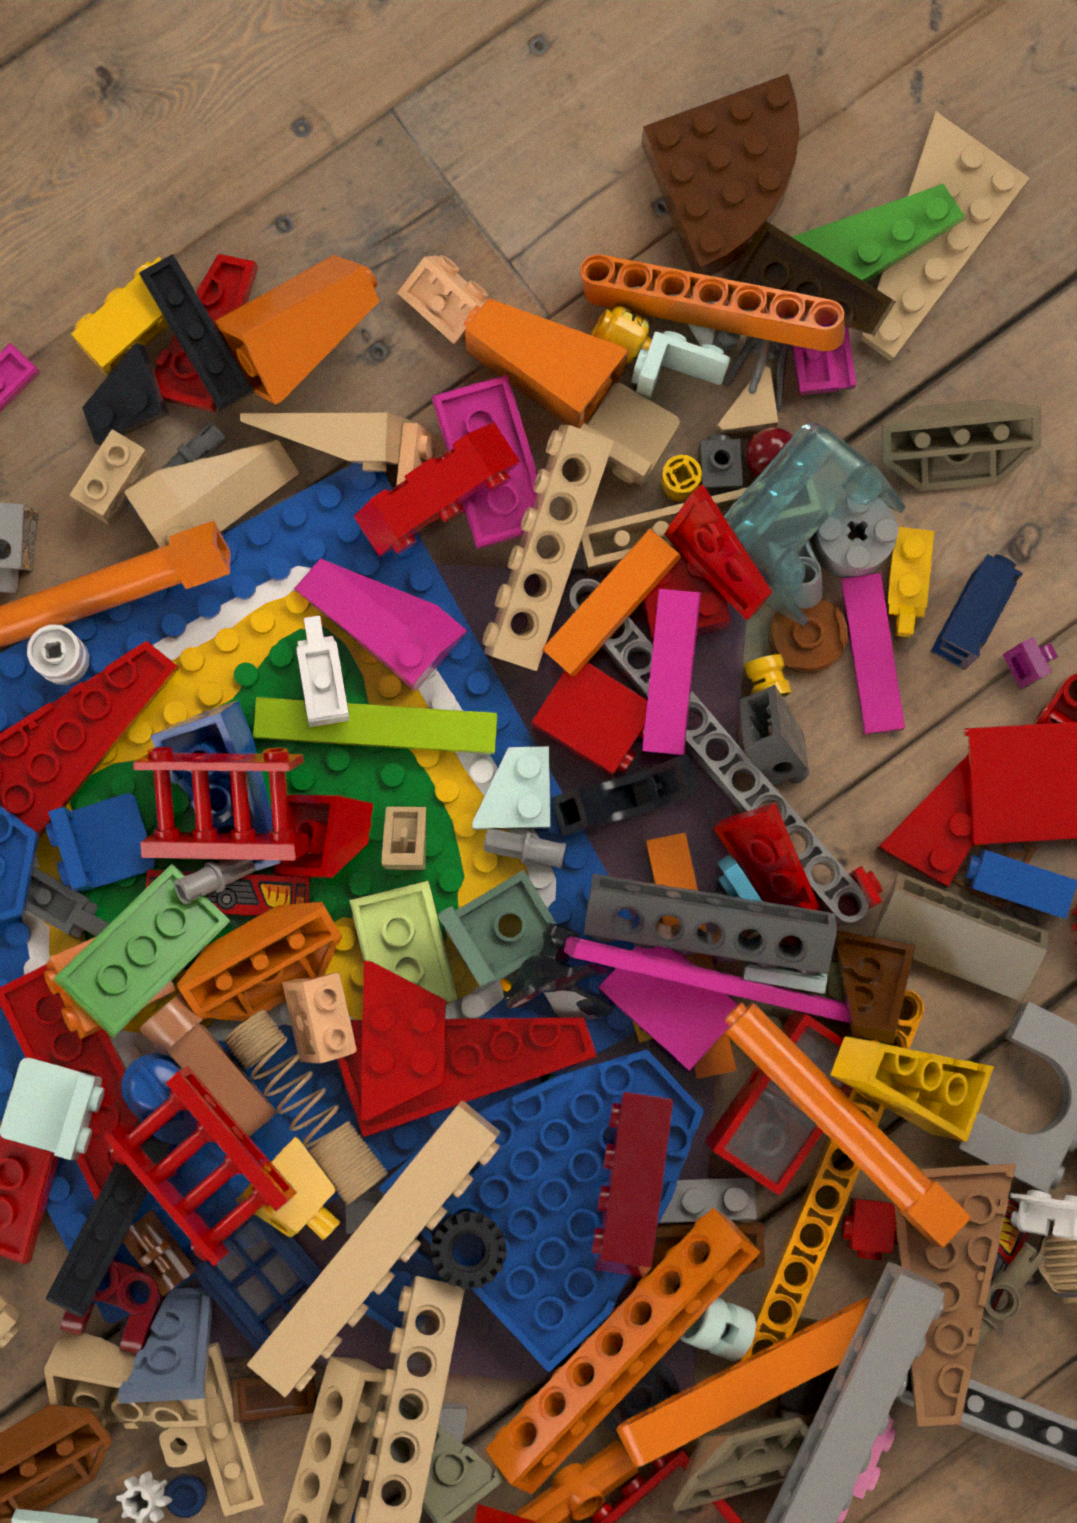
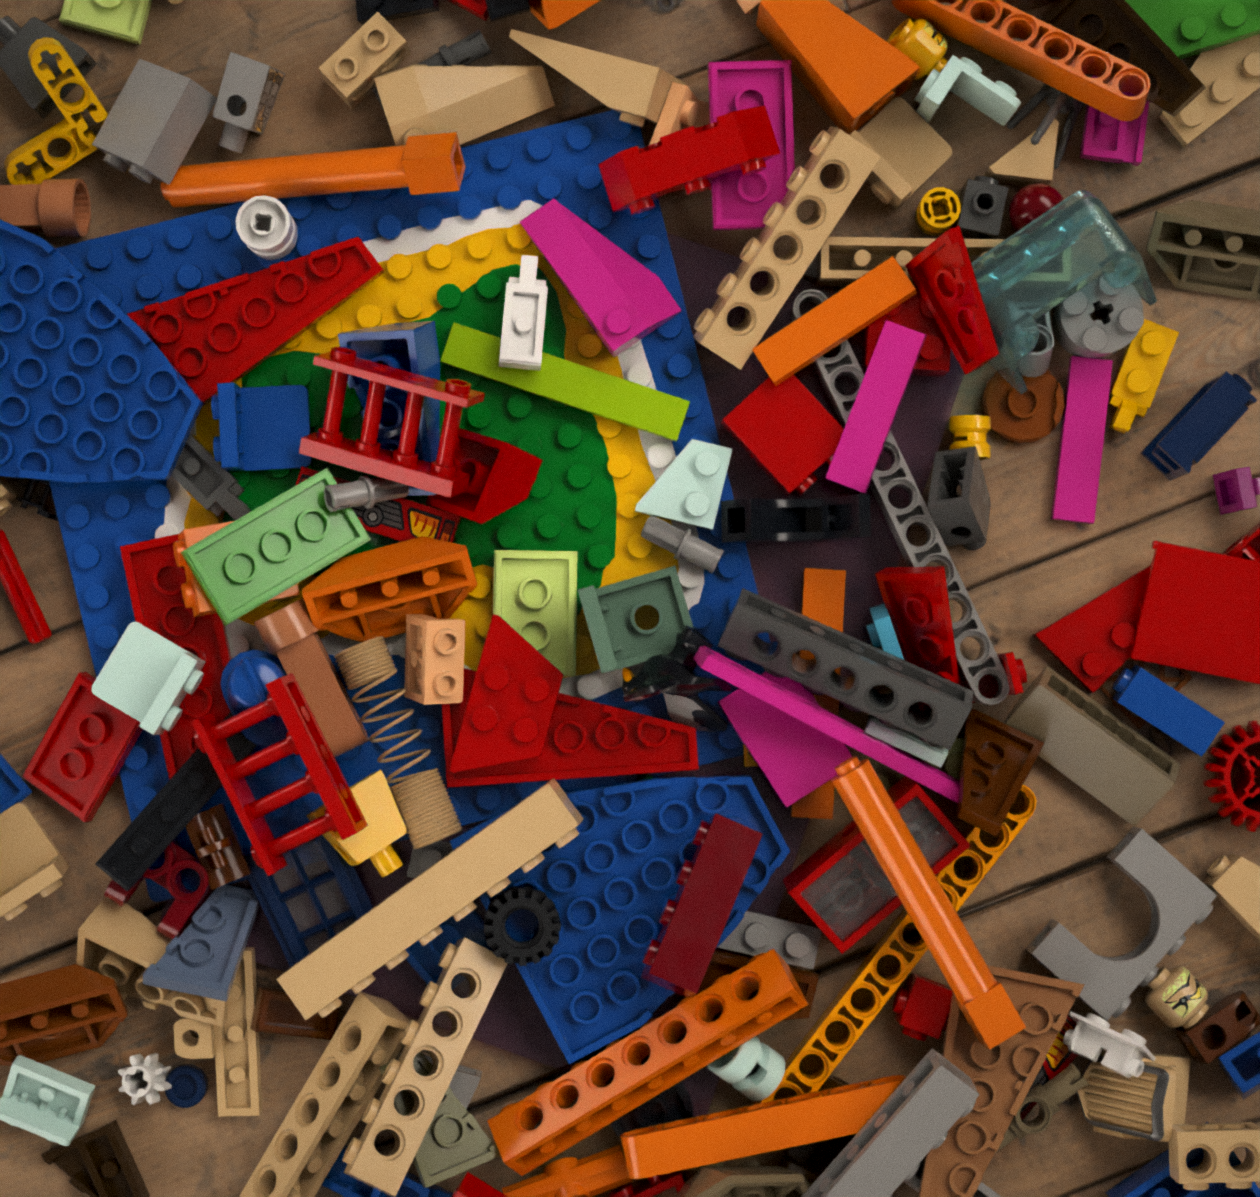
camera: 15 degrees right, 5 degrees up
tan slope [382,807,426,870] -> none
arm [687,324,740,352] -> none
yellow wedge [830,1036,994,1142] -> none

